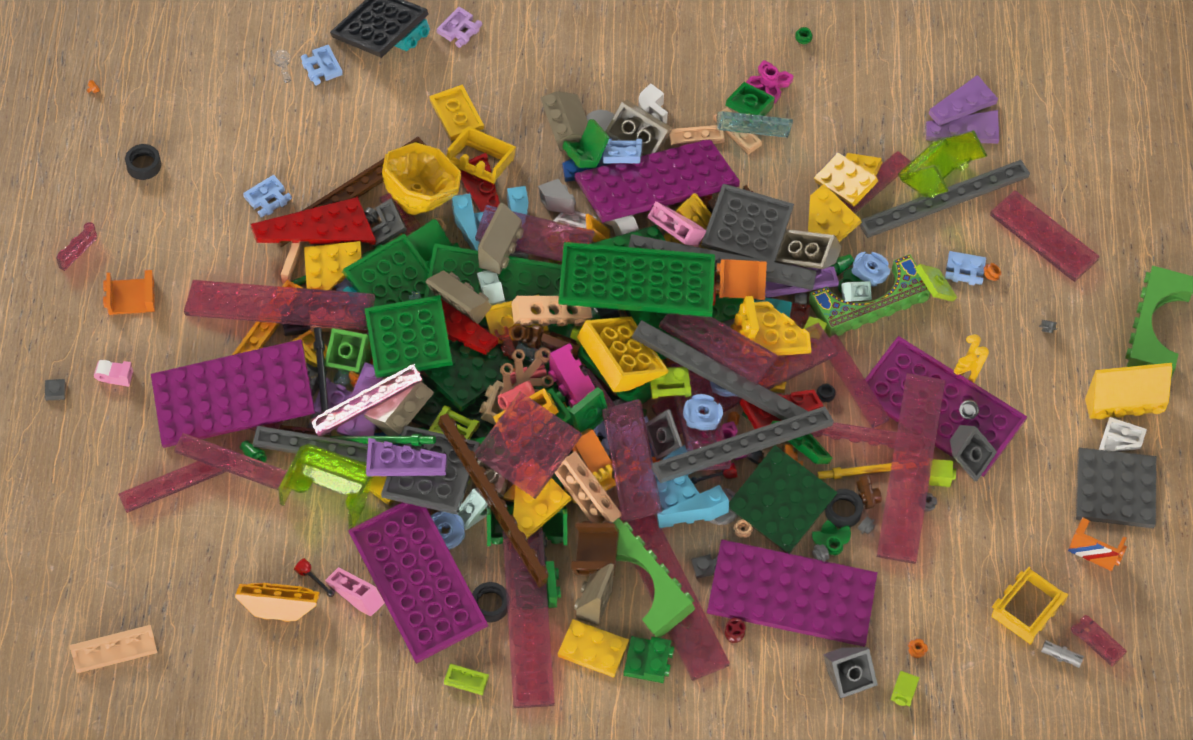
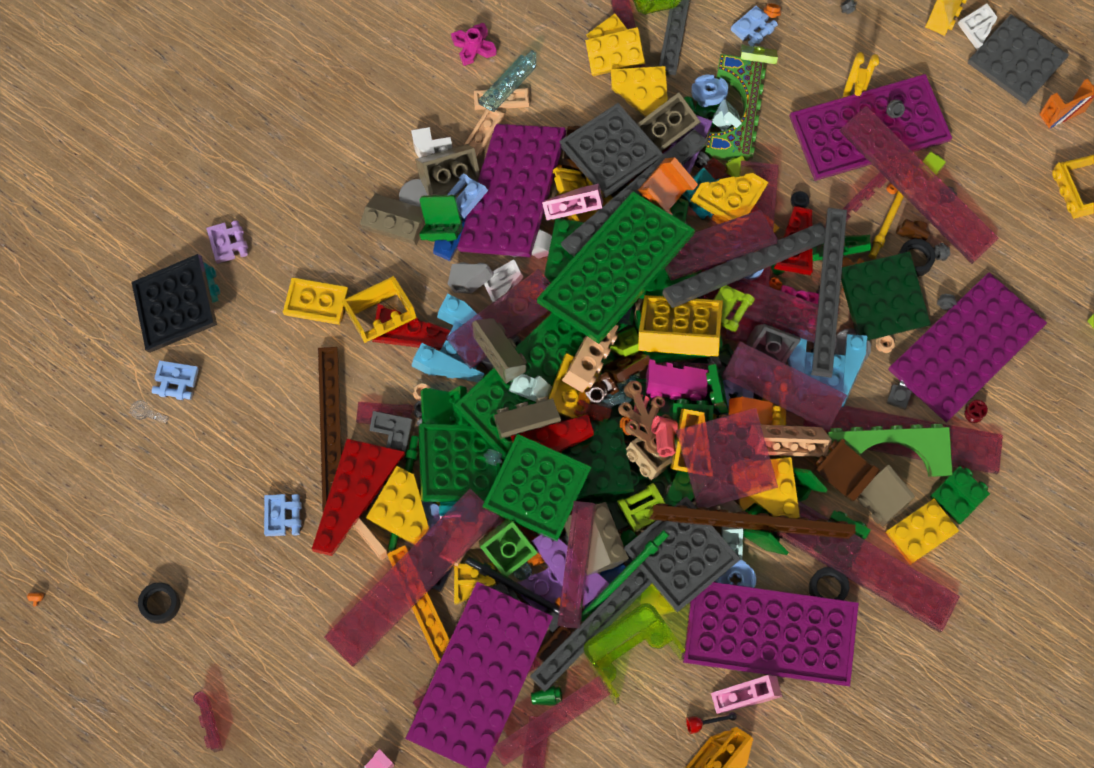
camera: 55 degrees left, 10 degrees up
orange panel [103,270,155,315] -> none
dark grey plate [364,207,379,224] -> none
medium lavender wing [366,438,447,476] -> none
yellow rock [382,142,461,215] -> none
lime plate [444,663,489,695] -> none
light orange slope [585,213,610,243] -> none
light blue plate [683,394,723,430] -> none
green plate [725,82,775,121] -> none
yellow plate [730,296,759,359] -> none
green plate [812,520,851,556] -> none
clear pink plate [819,334,889,429] -> none
dark grey slope [823,647,878,699] -> none
orange plate [908,639,928,658] -> none
dark grey slope [950,425,997,482] -> none

